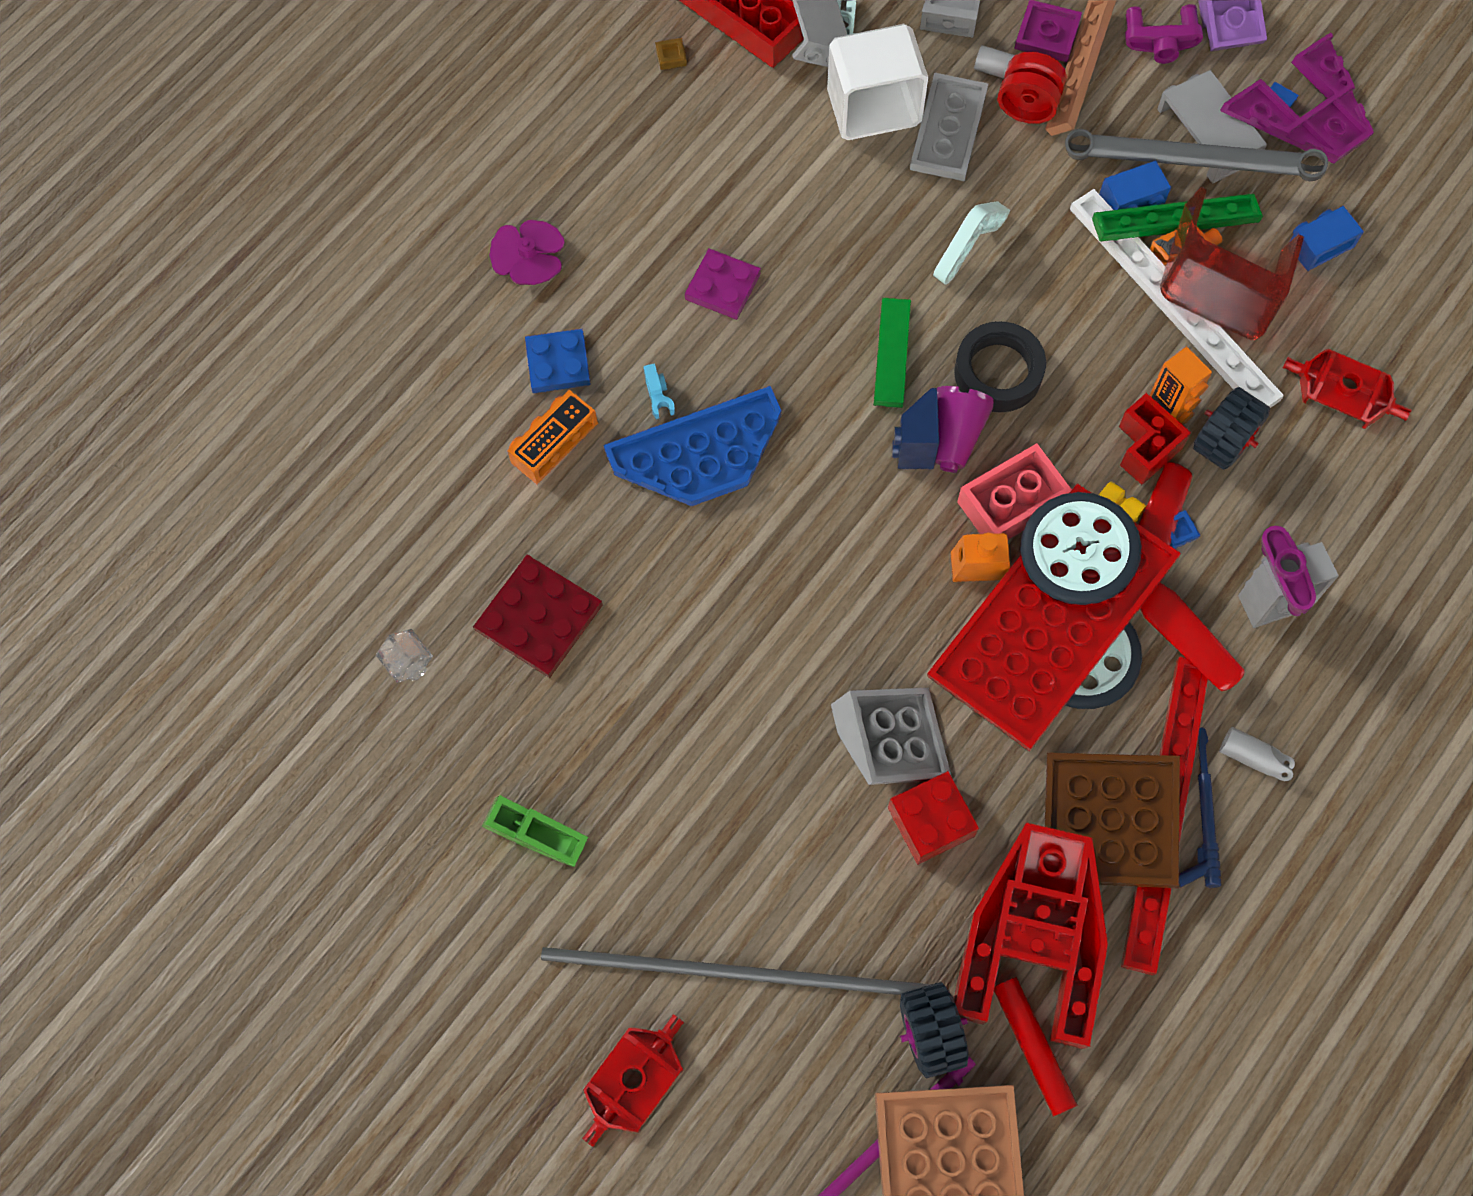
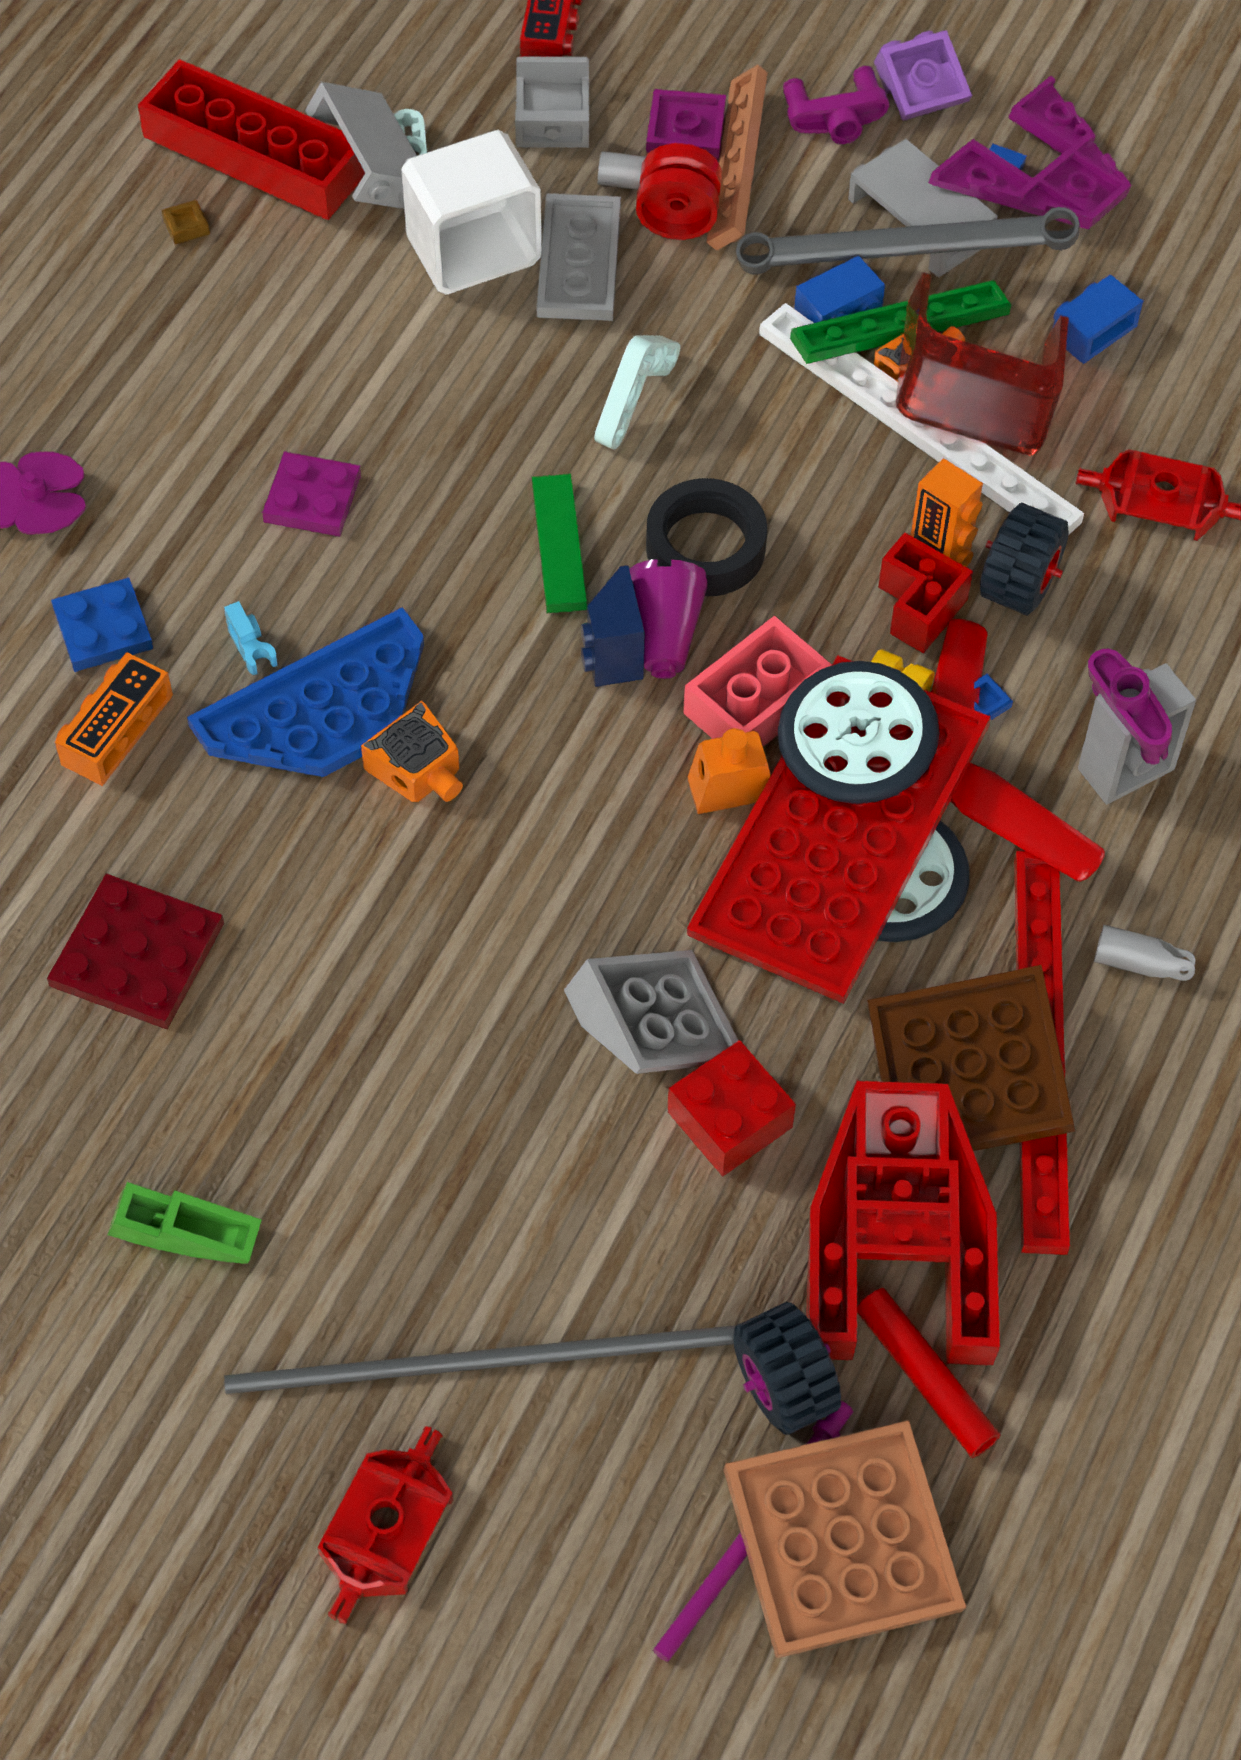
camera: 15 degrees left, 10 degrees down
dark blue piece [1179,727,1222,888] -> none
none -> torso [361,701,463,802]

